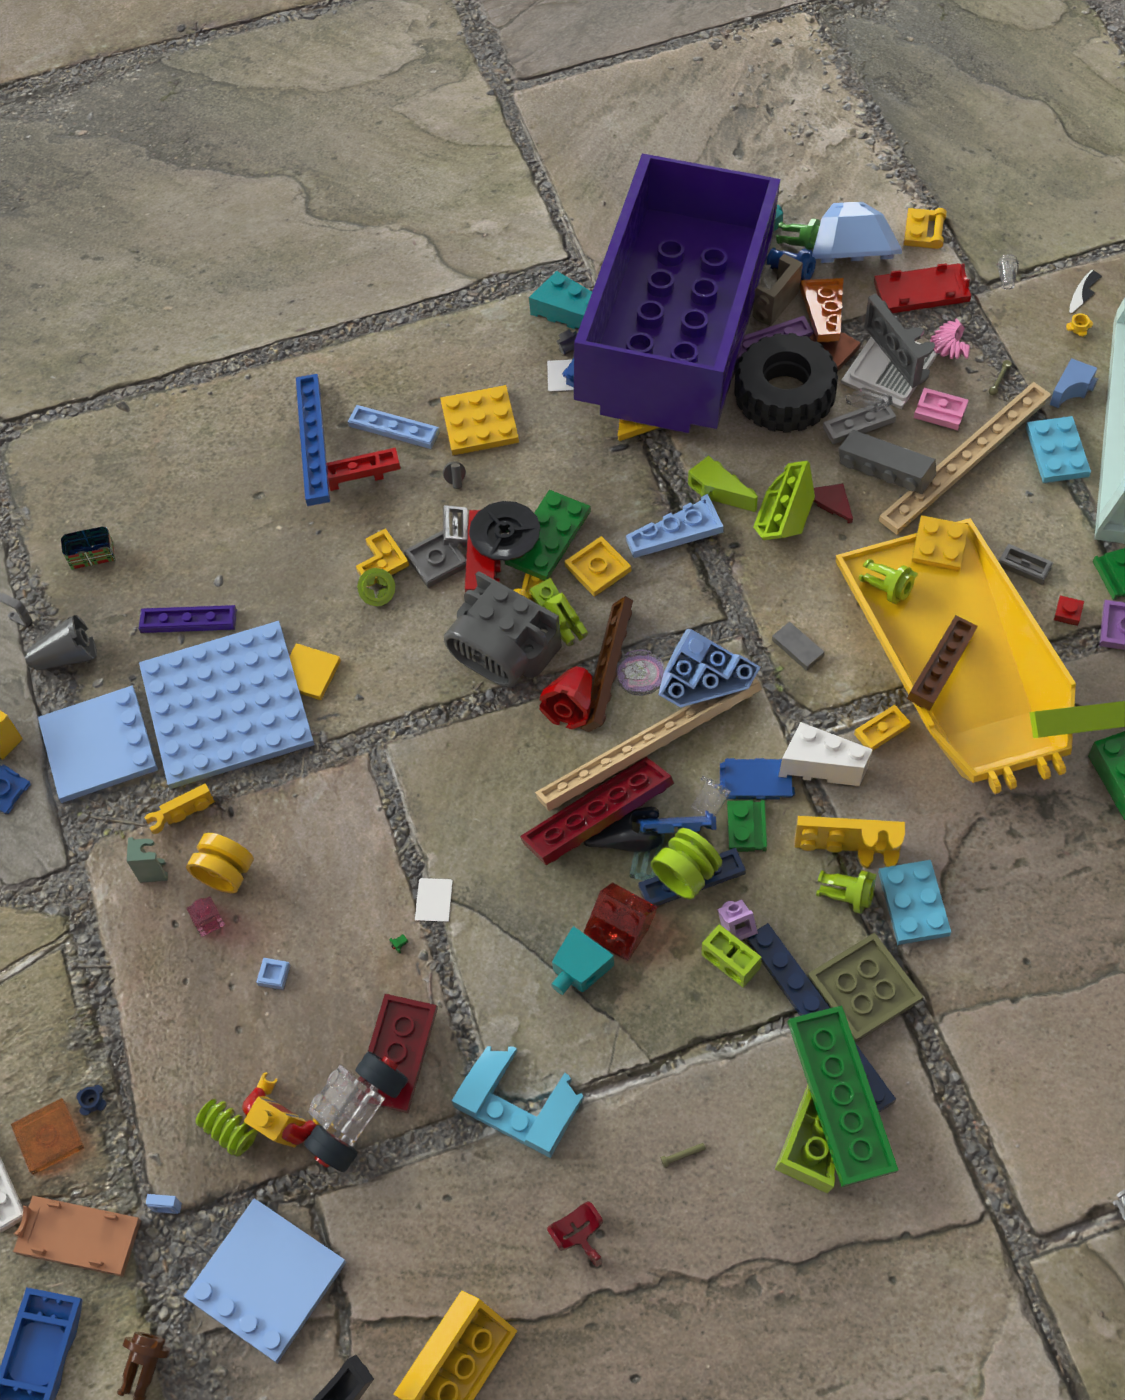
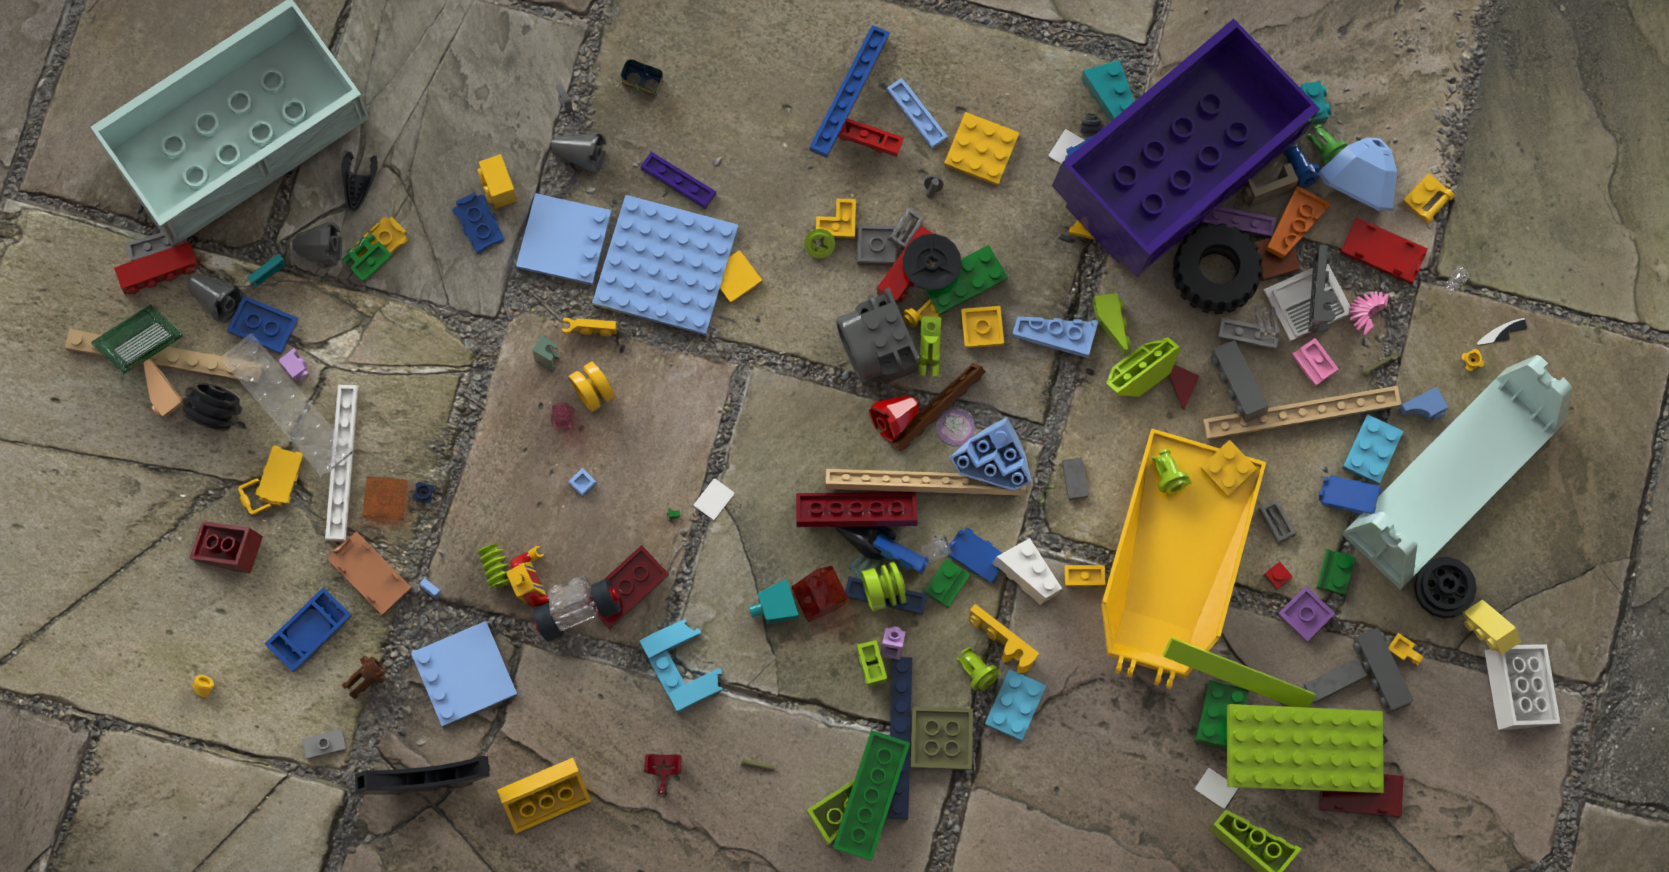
camera: 25 degrees right, 15 degrees up
reddish brown plate [907,615,978,711] -> none
none -> blue piece [1319,475,1382,514]

